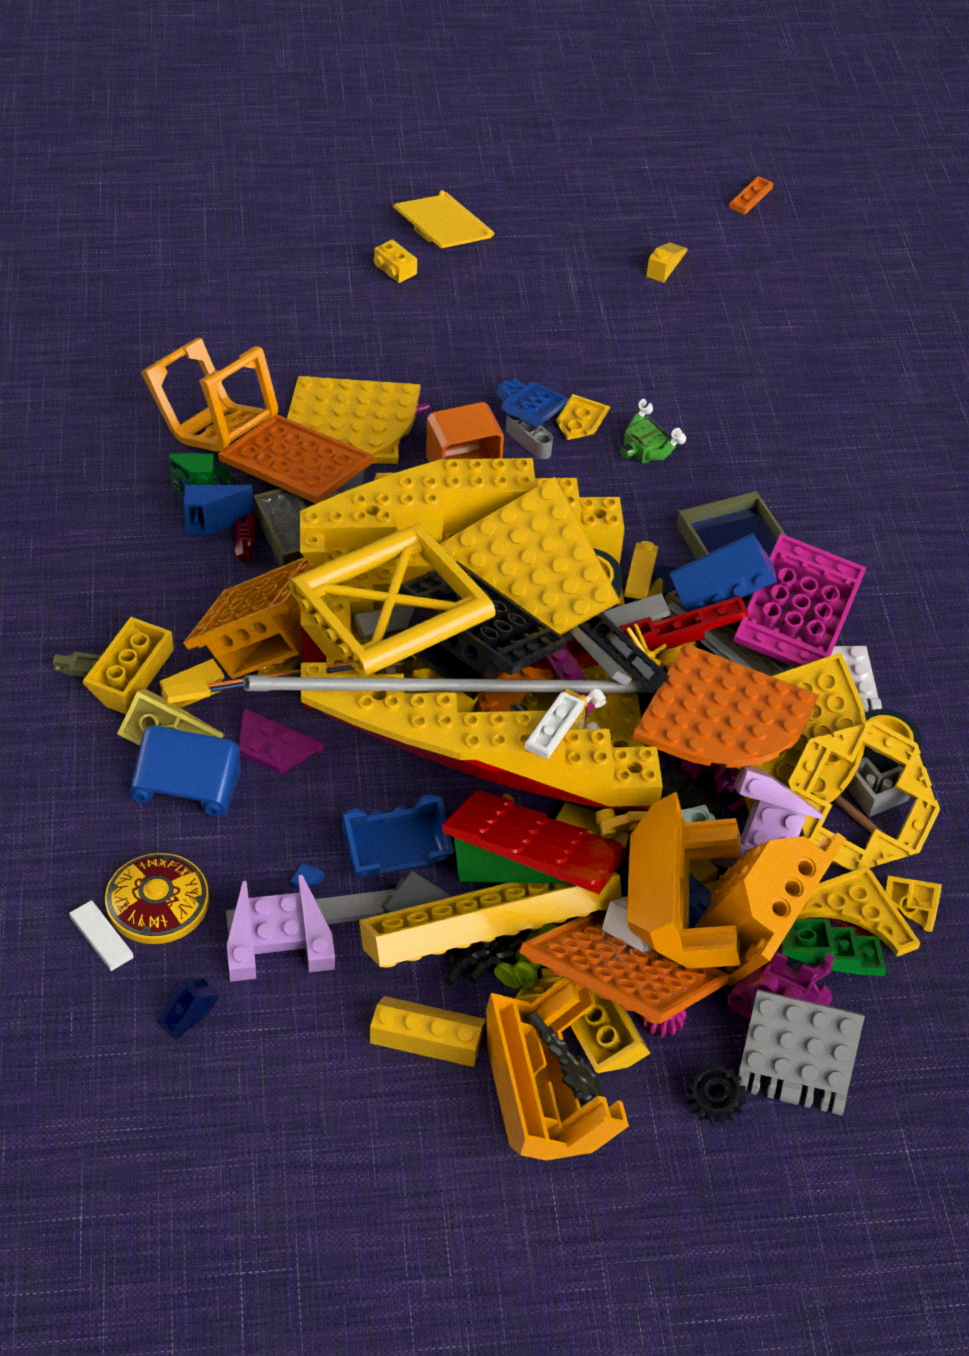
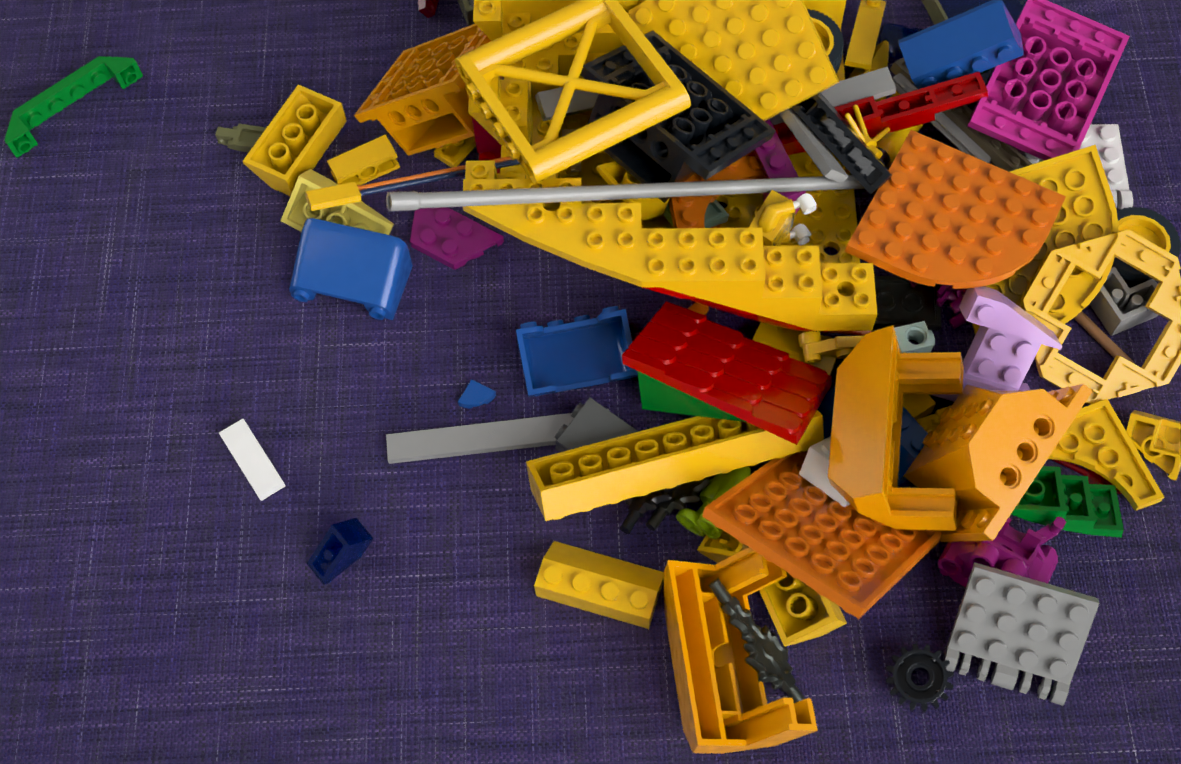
camera: 10 degrees right, 15 degrees up
dish [105,853,209,944] -> none
lavender wedge [227,875,335,982] -> none
white tile [524,691,585,760] -> none

